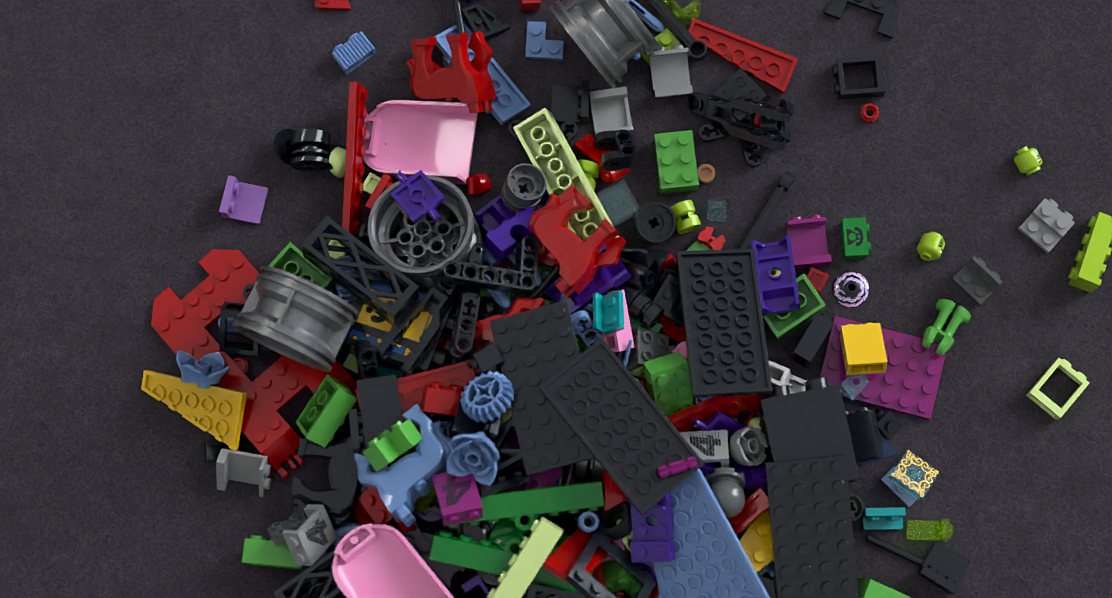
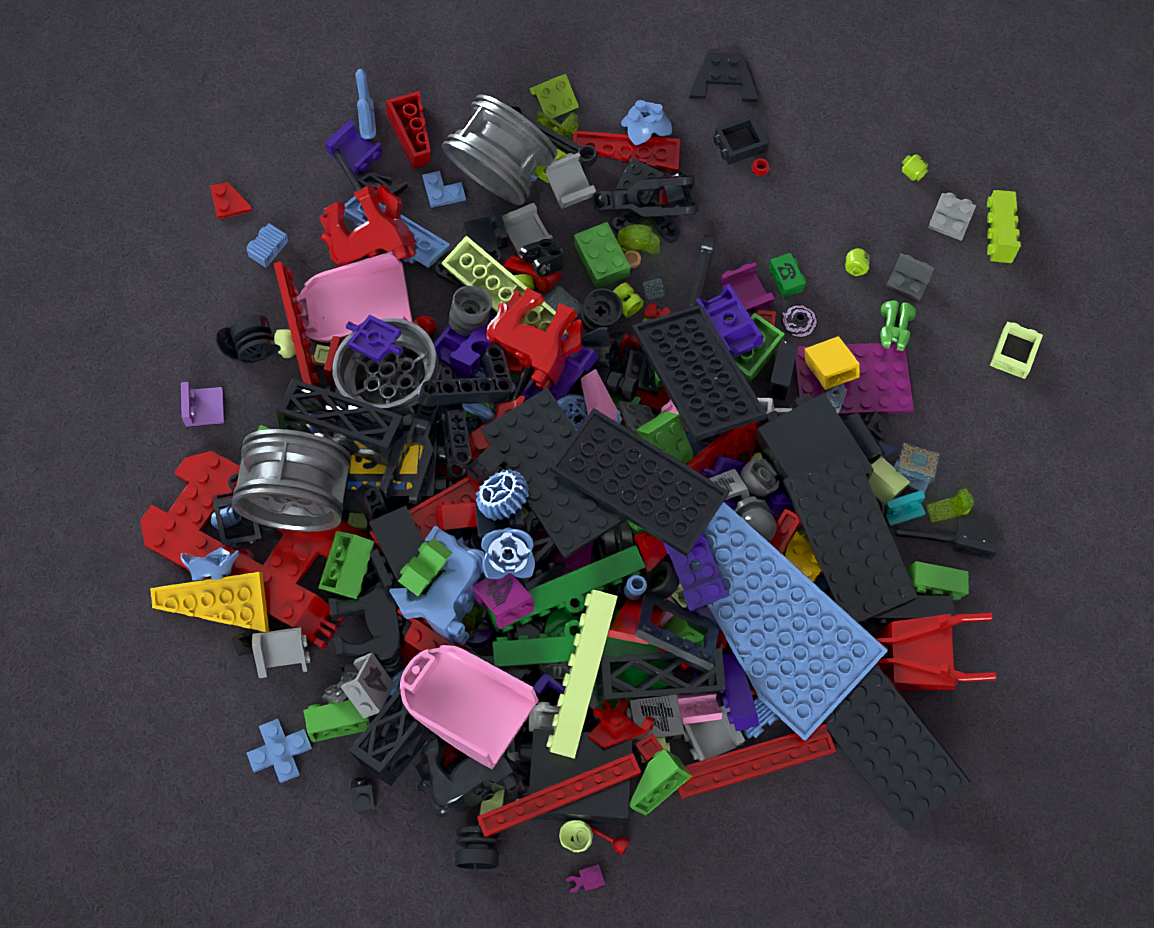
camera: 25 degrees left, 10 degrees down
teal bracket [592,291,625,335] -> none
magenta axle [657,456,697,478] -> none
none -> medium blue plate [247,719,312,783]
none -> clear neon green brick [618,225,660,254]
none -> medium blue brick [621,100,672,146]
none -> yellowish green slope [868,457,910,505]

